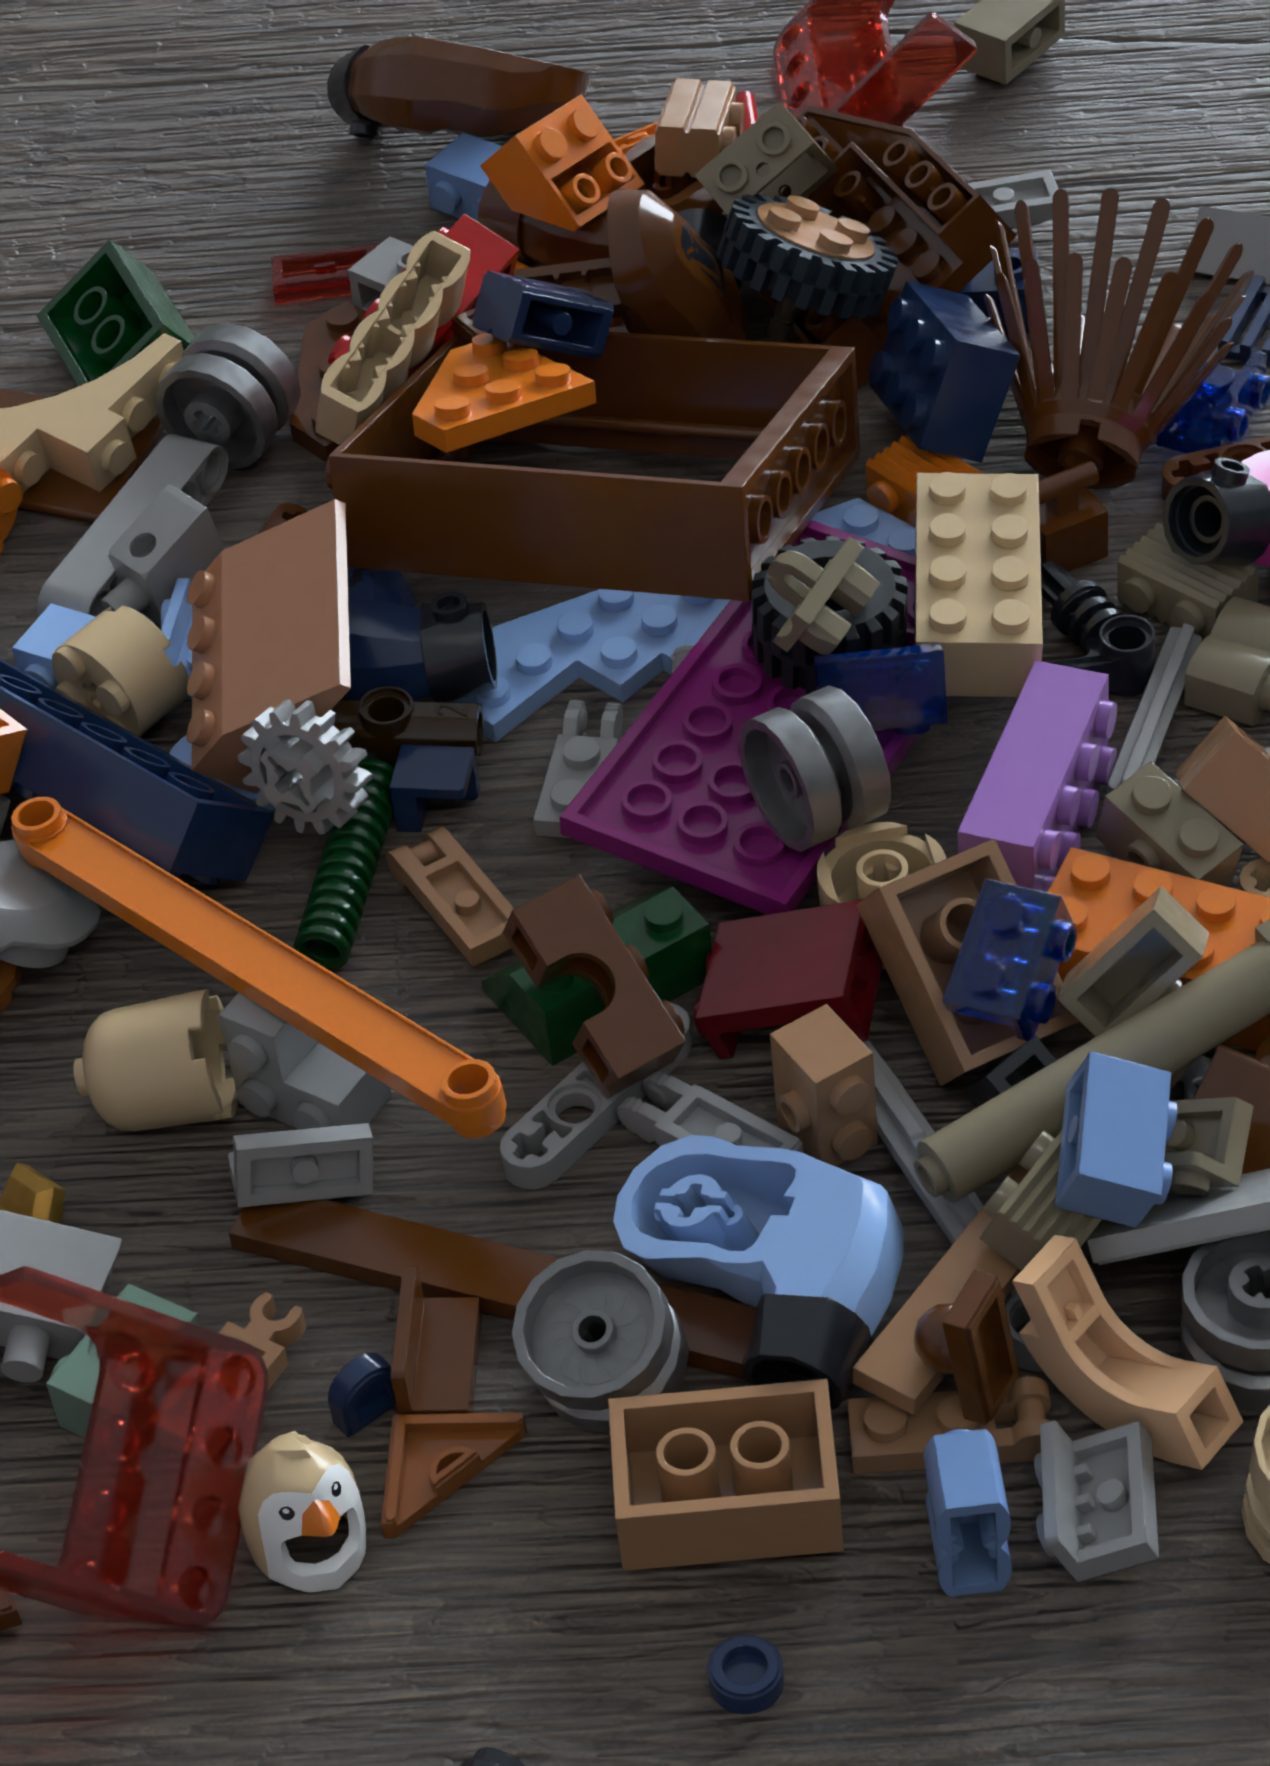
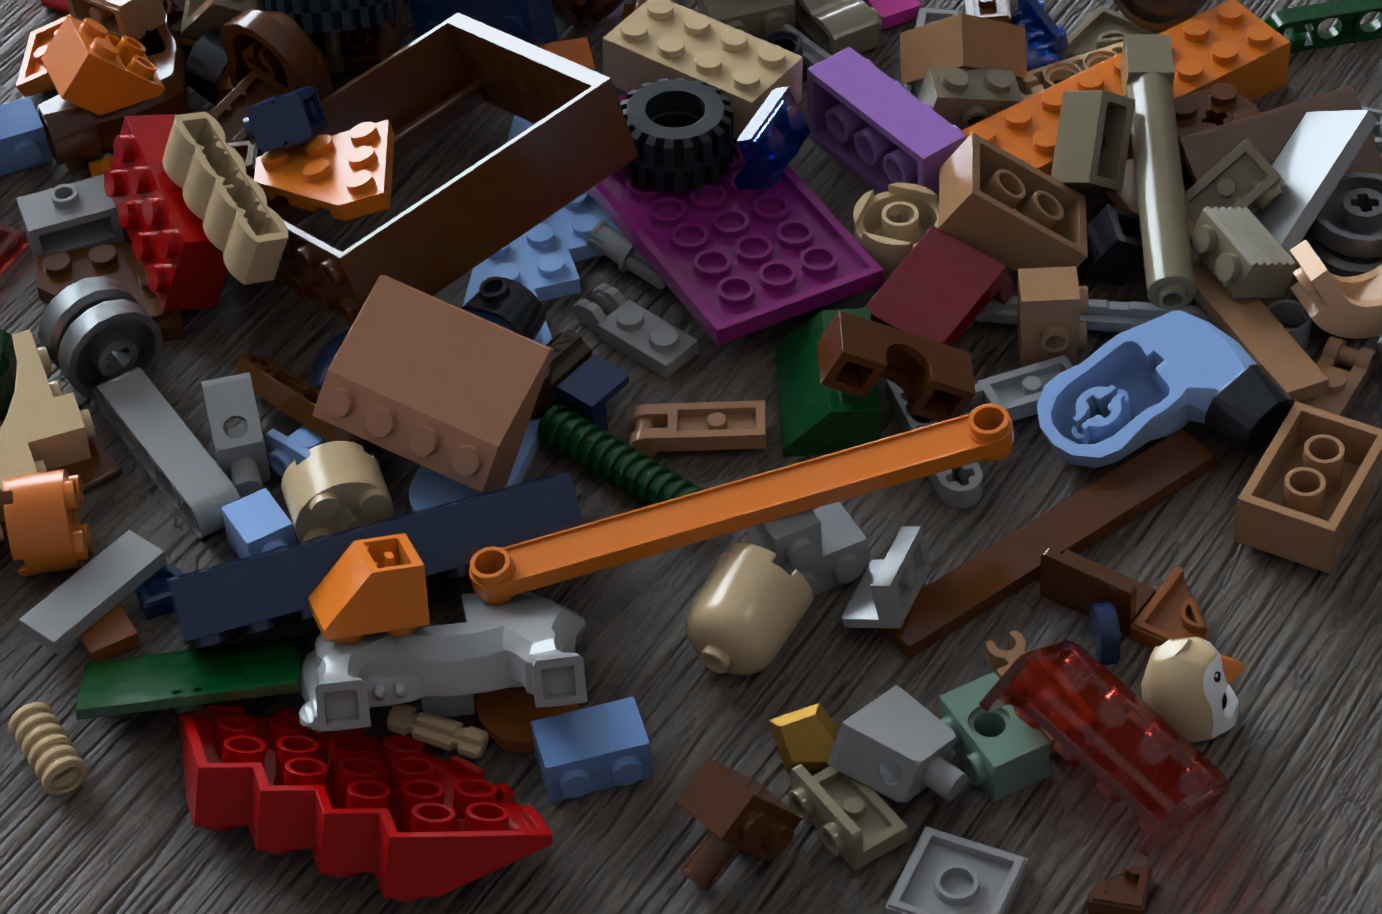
camera: 60 degrees left, 0 degrees up
light grey gear [238,699,372,835] -> none
flat silver wheel [512,1250,689,1433] -> none
flat silver wheel [739,685,891,852] -> none
dark tan hips [767,536,881,658] -> none
reddish brown tile [914,1269,1020,1425] -> none
clear blue bracket [942,878,1077,1041] -> none
medium blue brick [1055,1051,1177,1228] -> none

